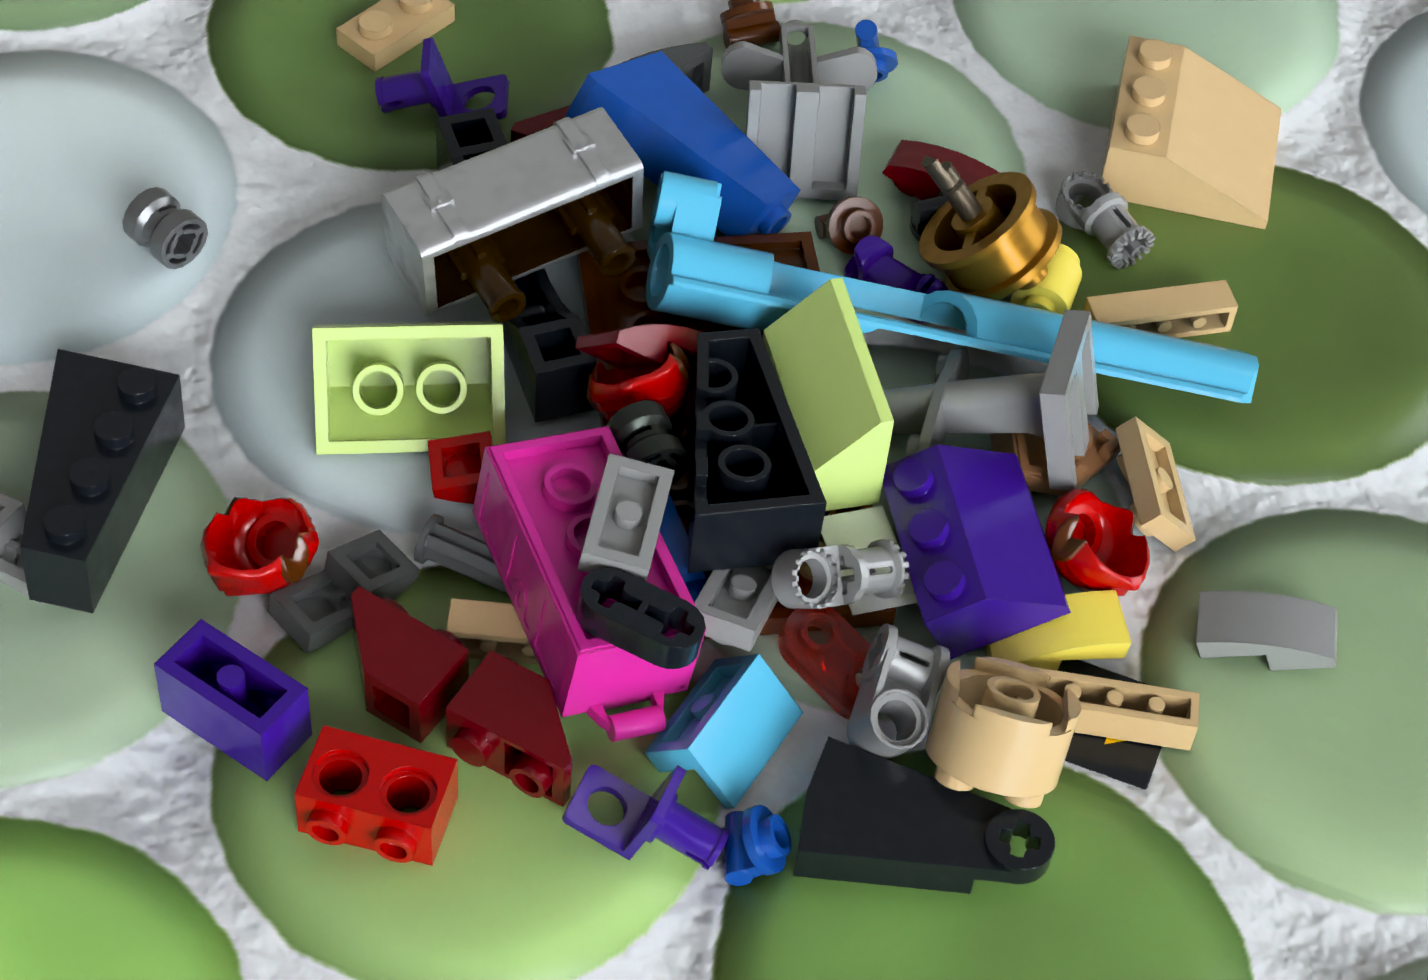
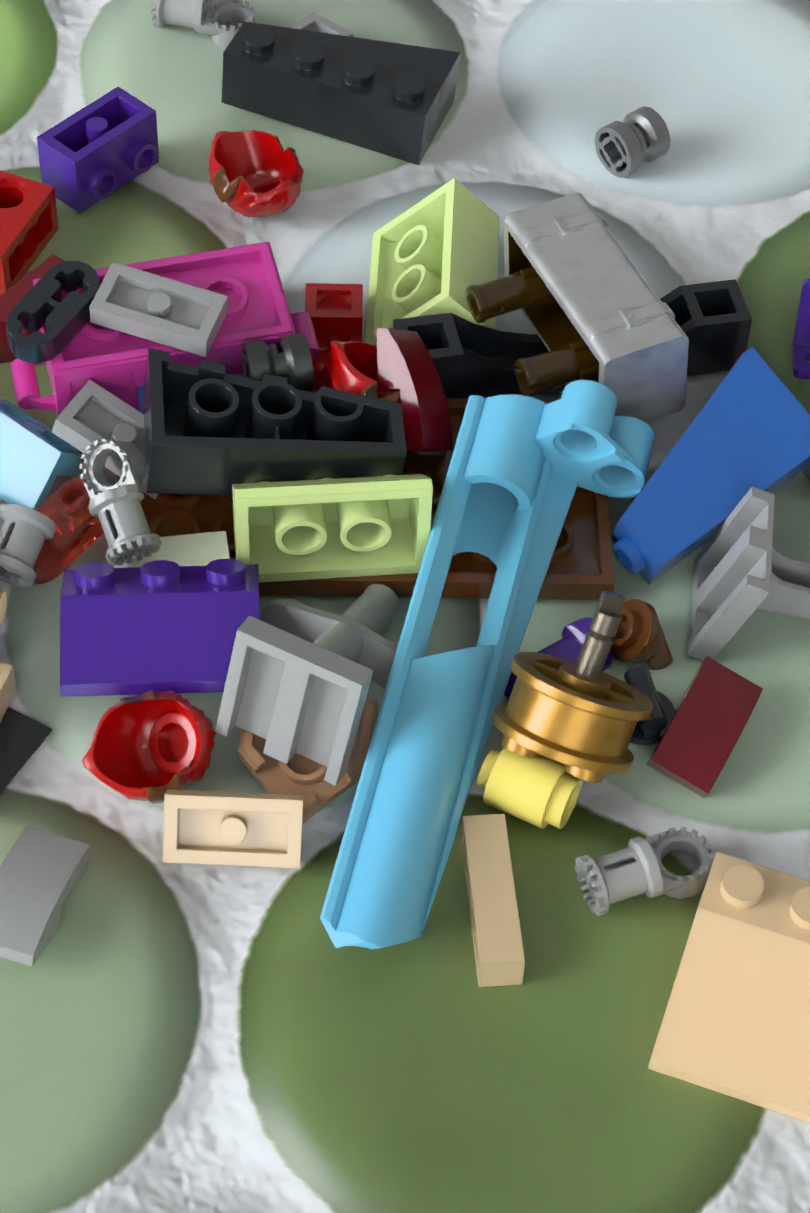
camera: 100 degrees right, 0 degrees up
dark grey slope [267,529,420,653] -> none
dark red slope [351,586,469,743] -> none
light yellow slope [985,590,1131,671] -> none

